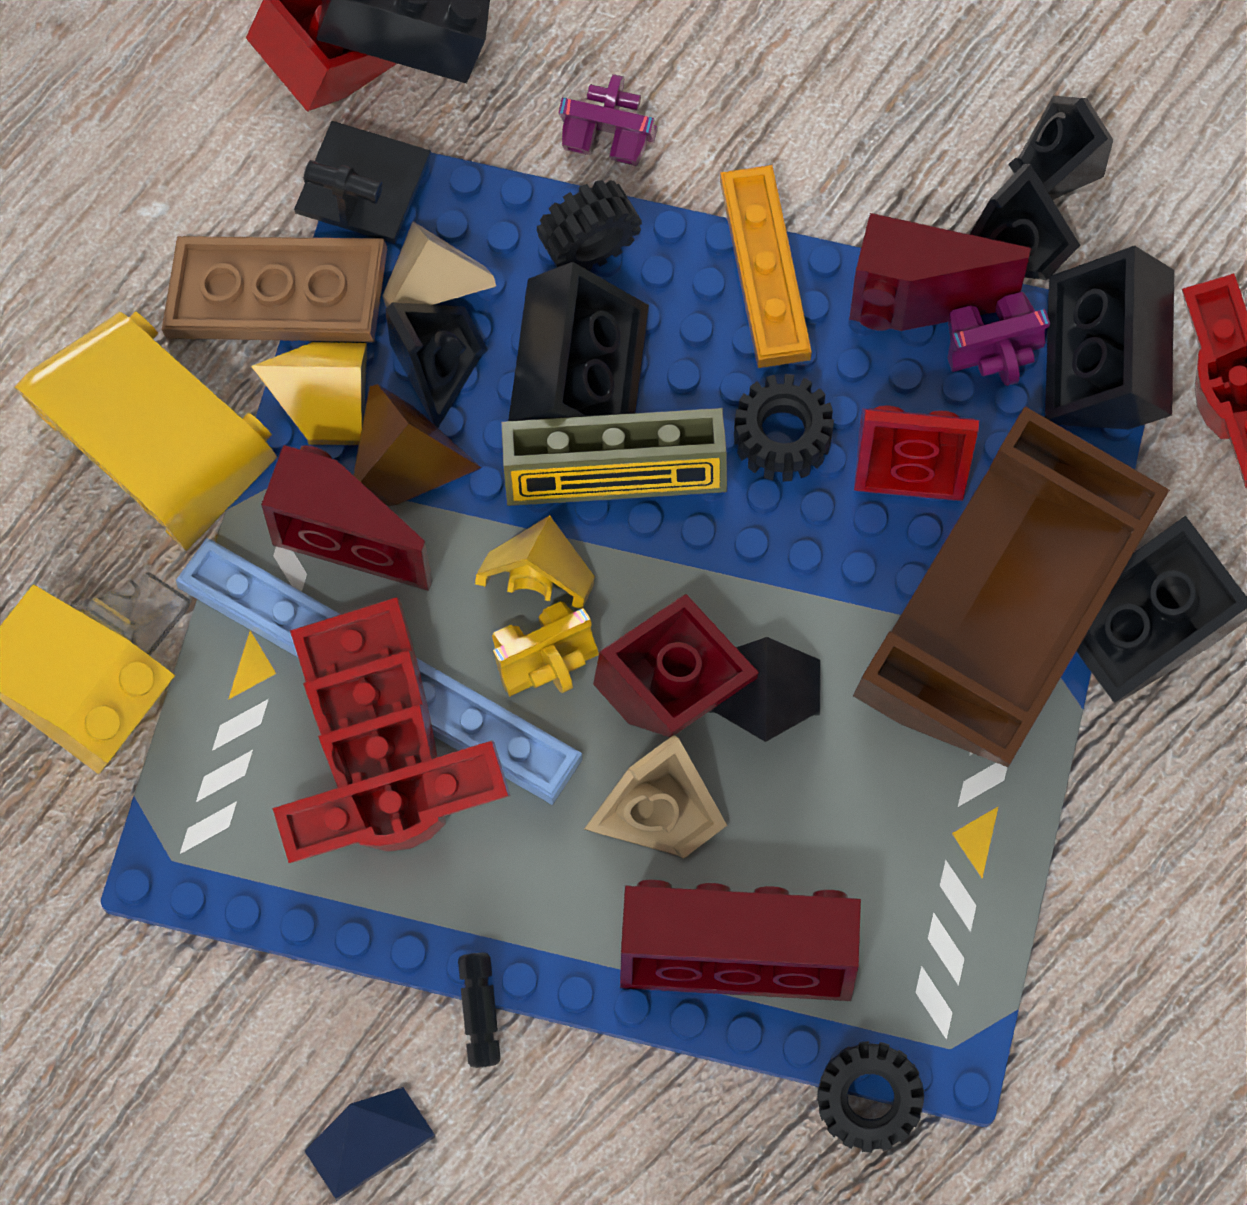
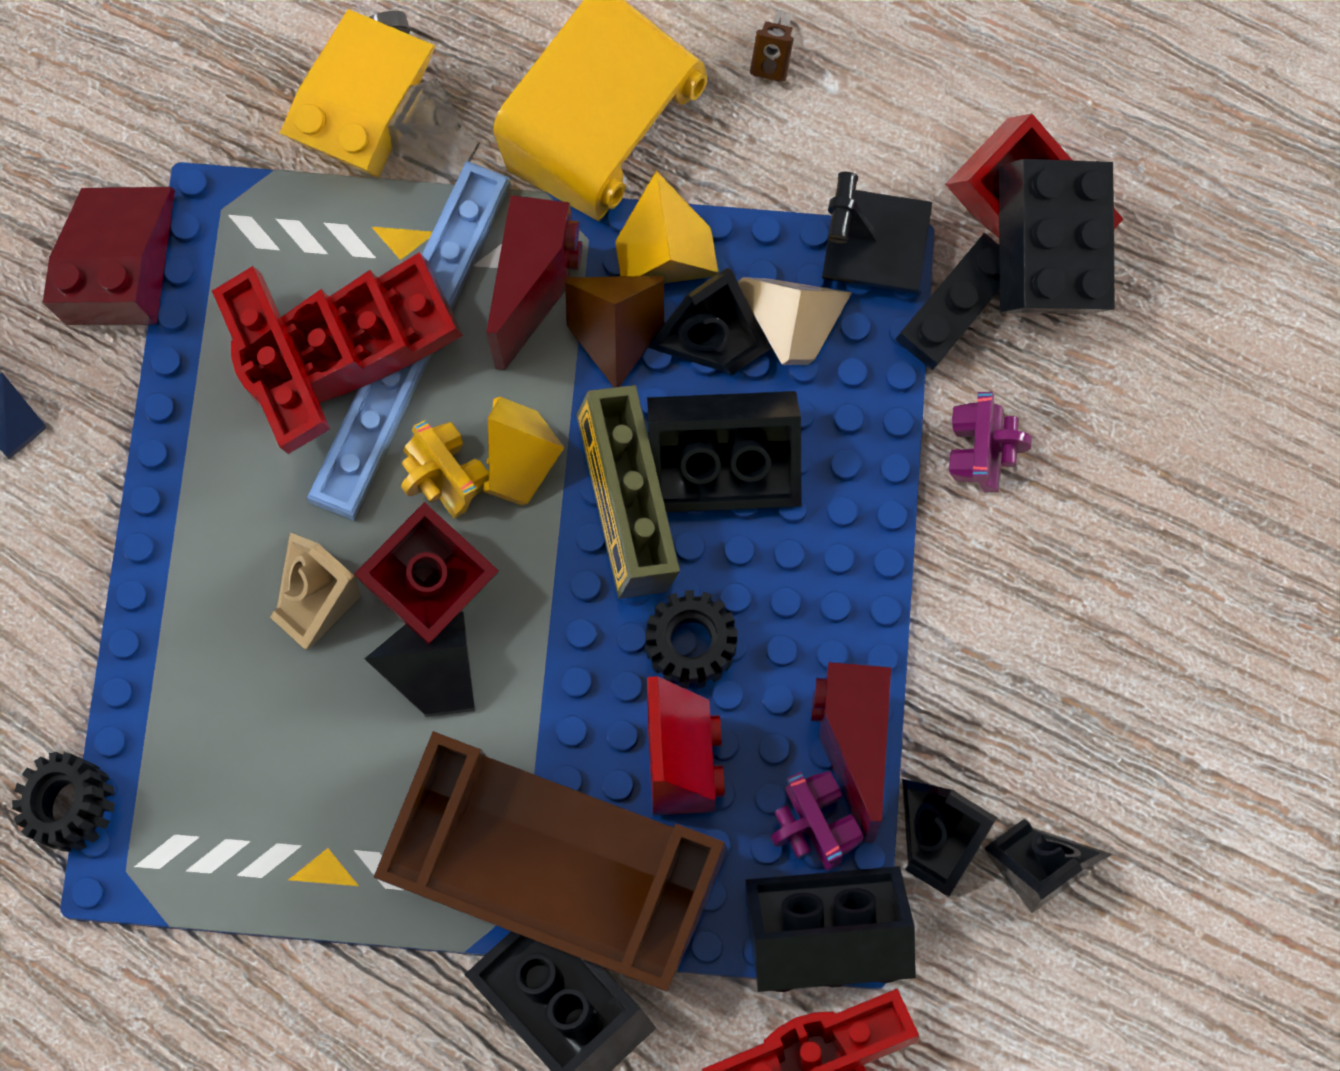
camera: 80 degrees right, 5 degrees up
medium nougat tile [162,236,387,342] -> none
black axle [458,952,501,1068] -> none
black tyre [536,180,642,271] -> none
dark red brick [620,880,861,1001] -> none
light orange tile [720,165,812,368] -> none
none -> dark red slope [42,187,175,325]
none -> reddish brown piece [750,12,794,82]
none -> black plate [895,233,1000,371]

